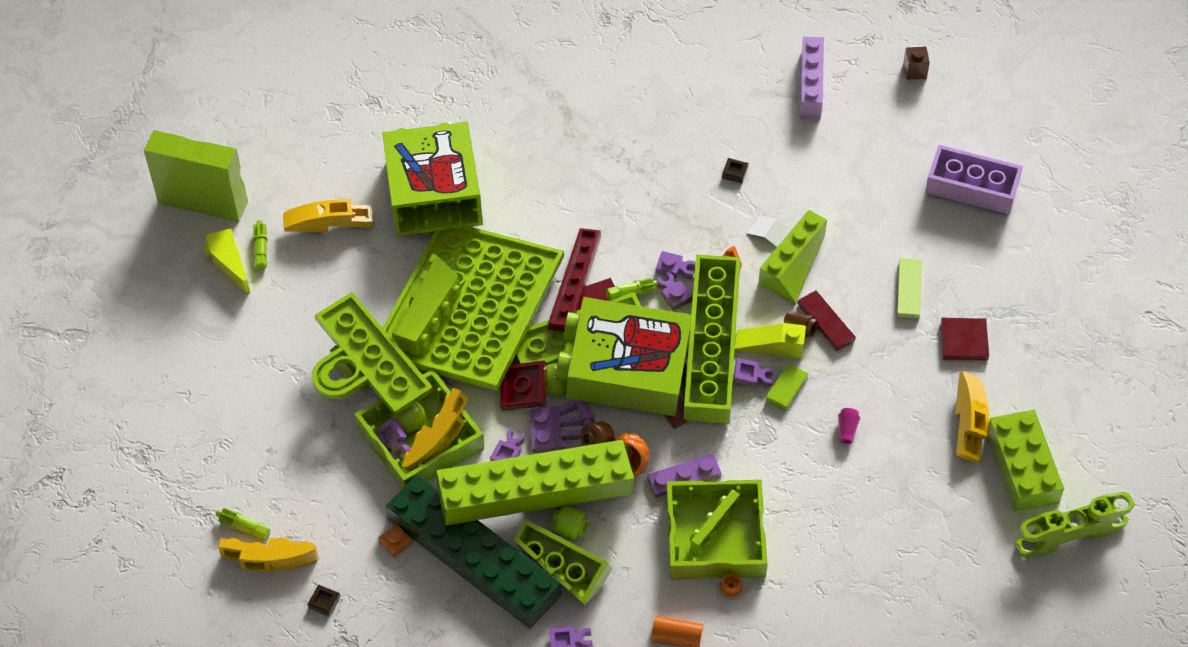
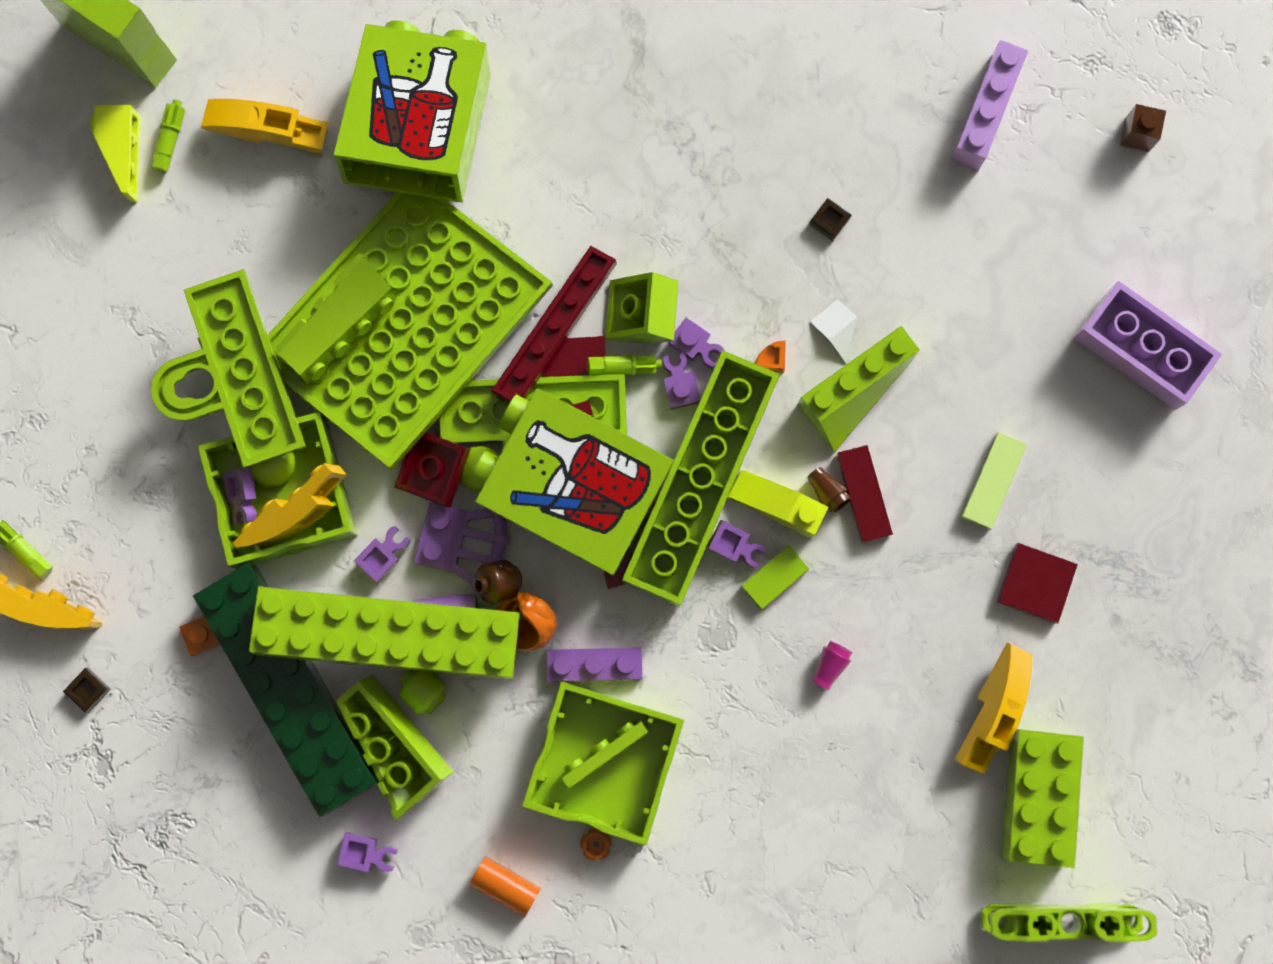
camera: 20 degrees right, 25 degrees up
none -> lime slope [605,272,679,344]

